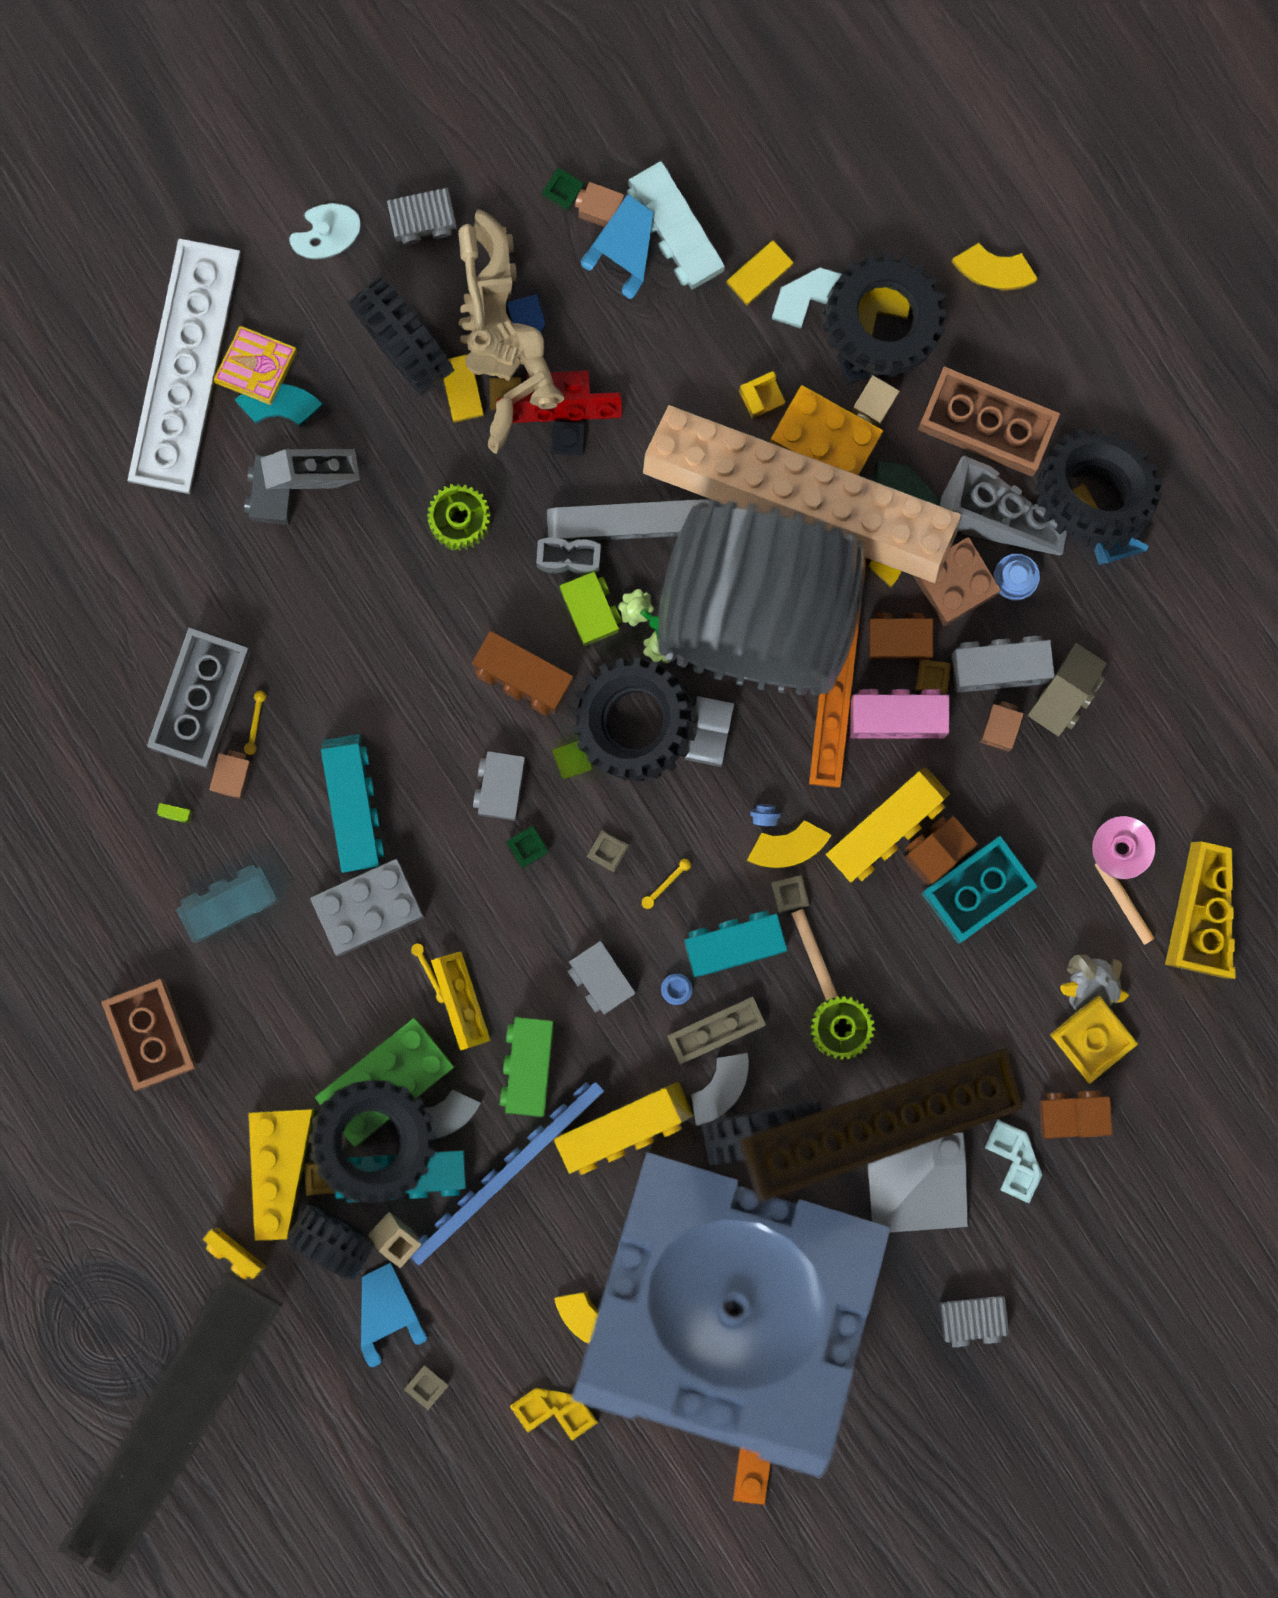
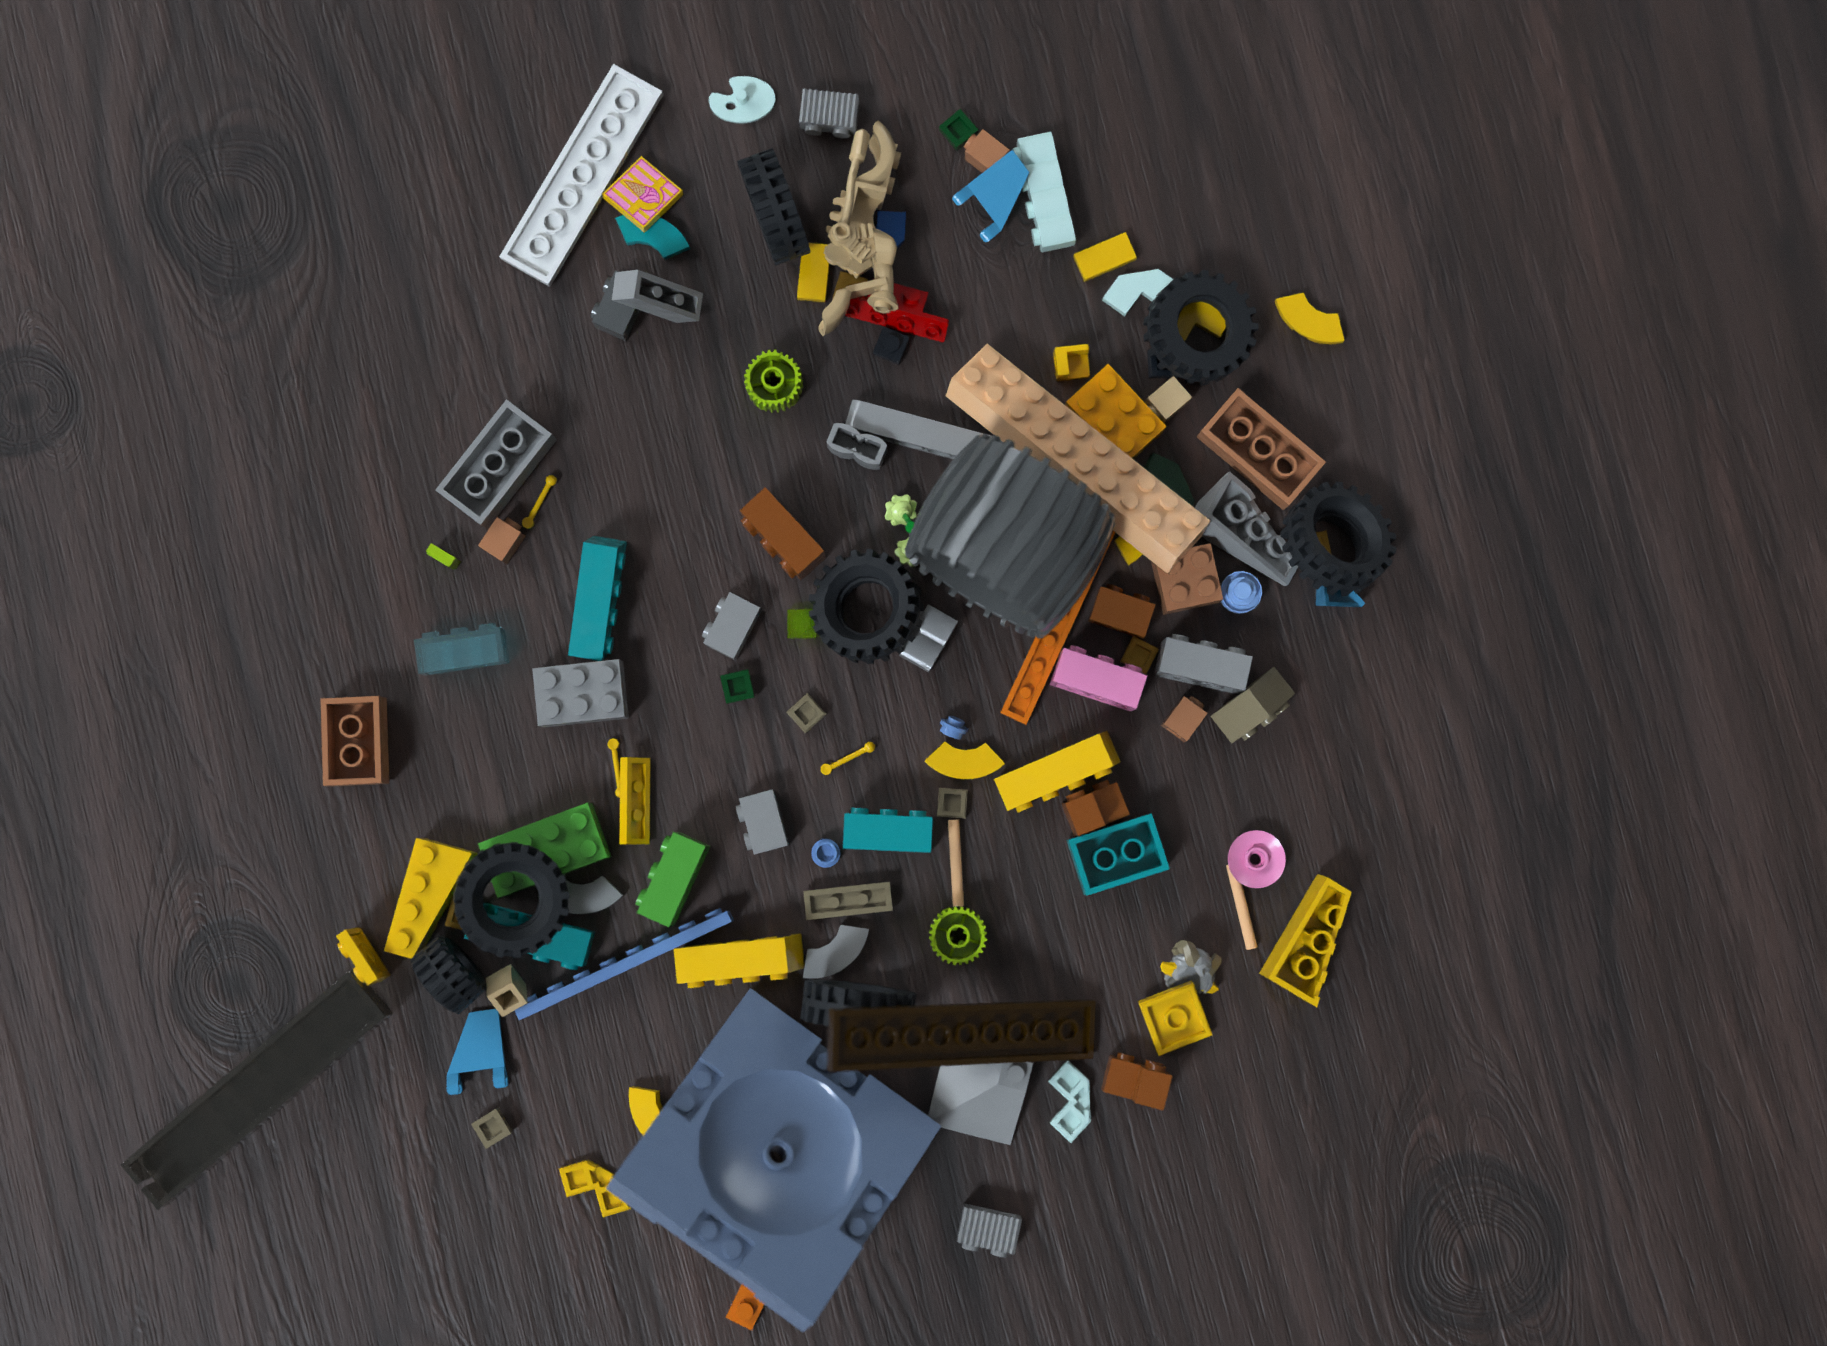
camera: 20 degrees right, 0 degrees up
lime brick [560,572,622,647] -> none

